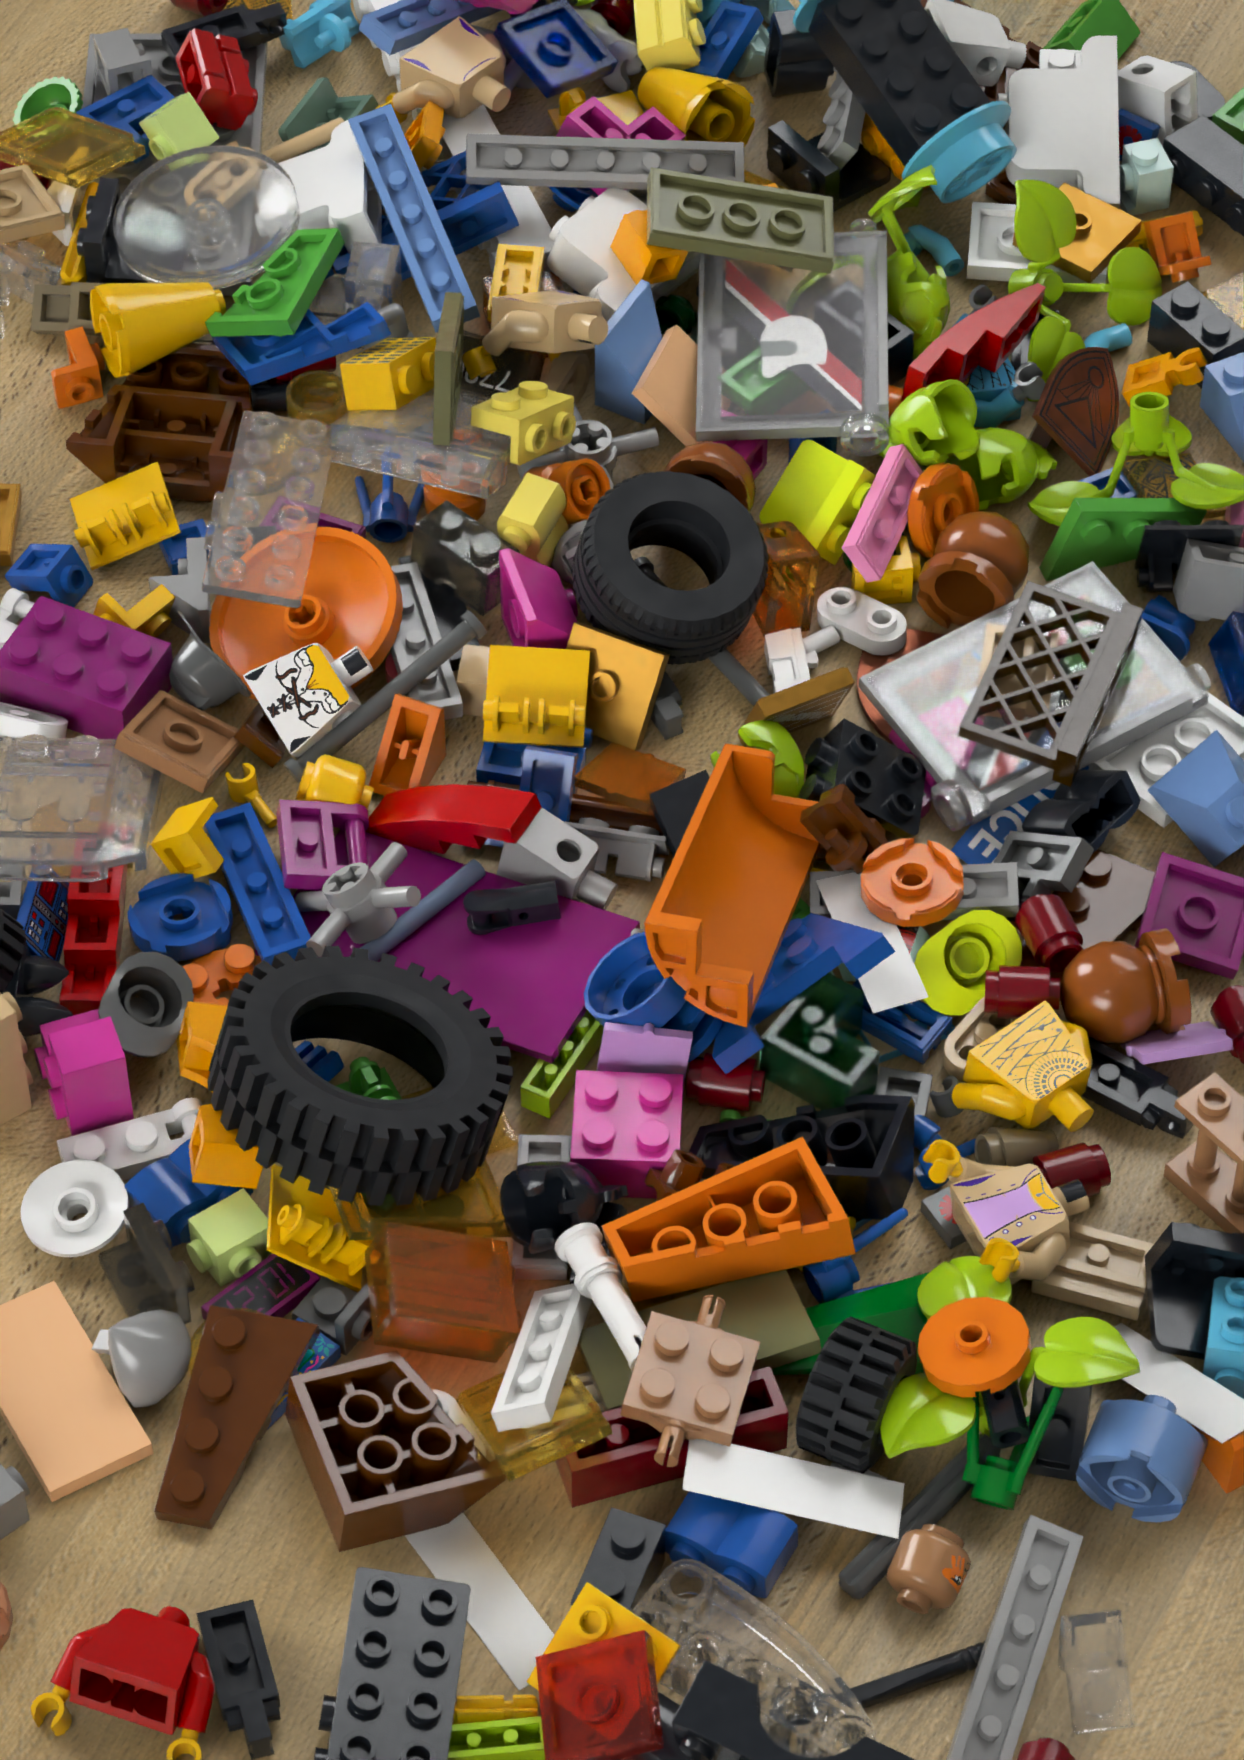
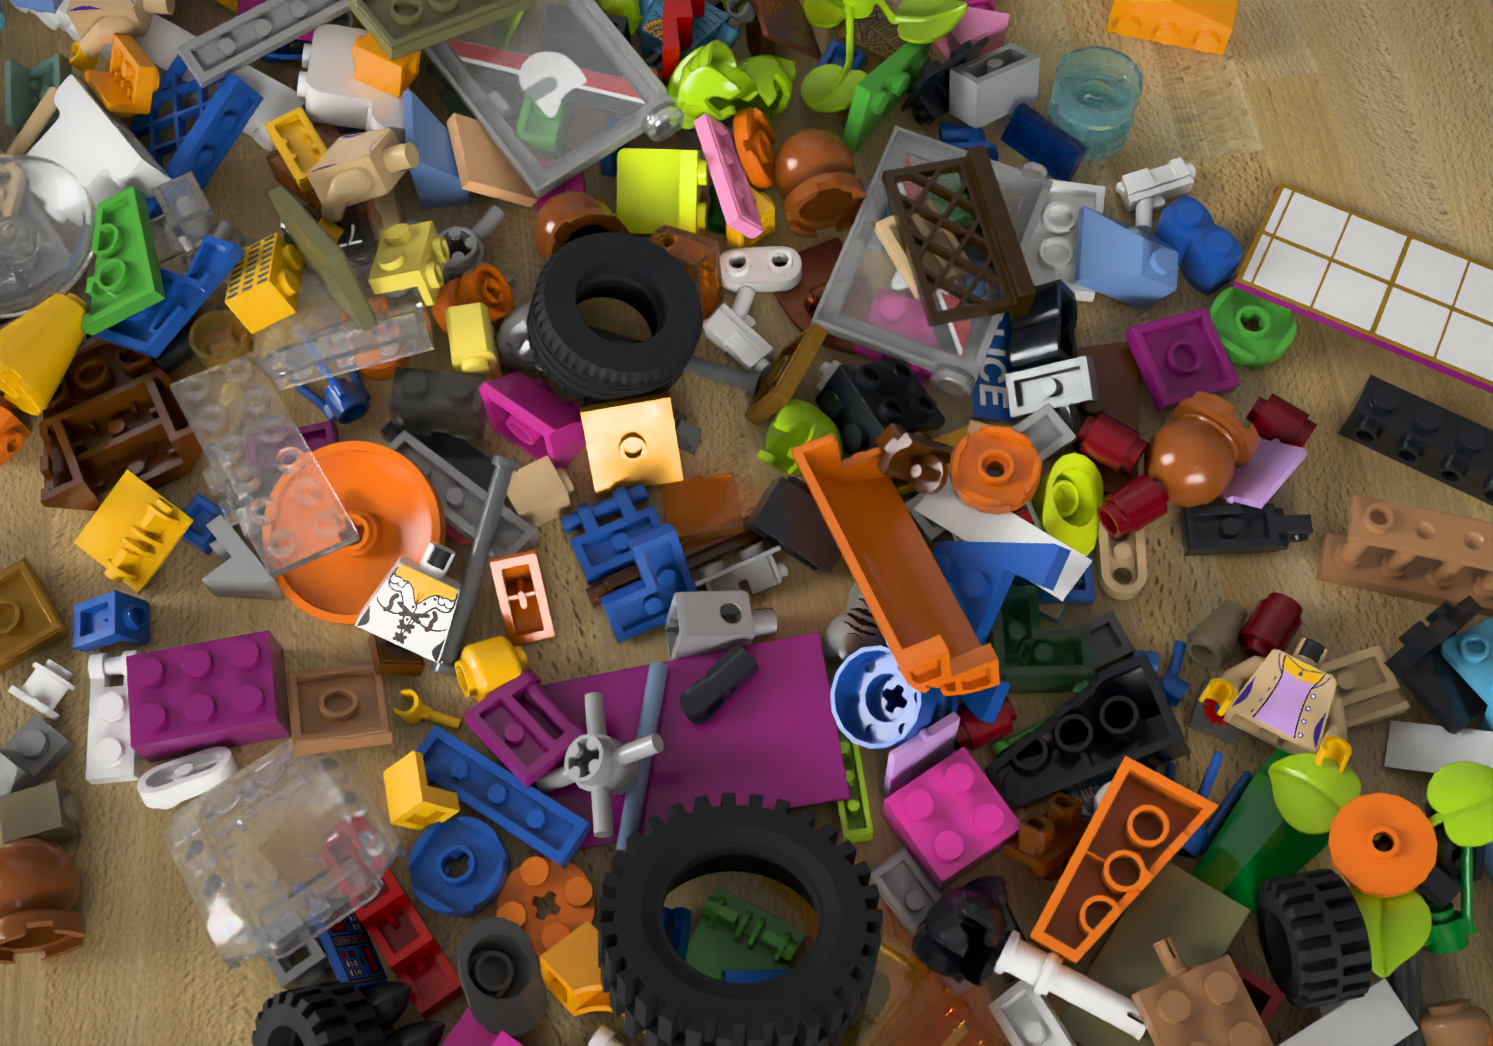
camera: 35 degrees left, 15 degrees up
yellow bracket [93,584,175,638] -> none
dark grey piece [169,610,251,710] -> none
medium blue plate [348,104,480,333] -> none
red slope [365,784,542,854] -> none
yellow hinge [482,645,590,748] -> none
dark green plate [655,294,696,335] -> none
yellow torso [929,1000,1094,1132] -> none

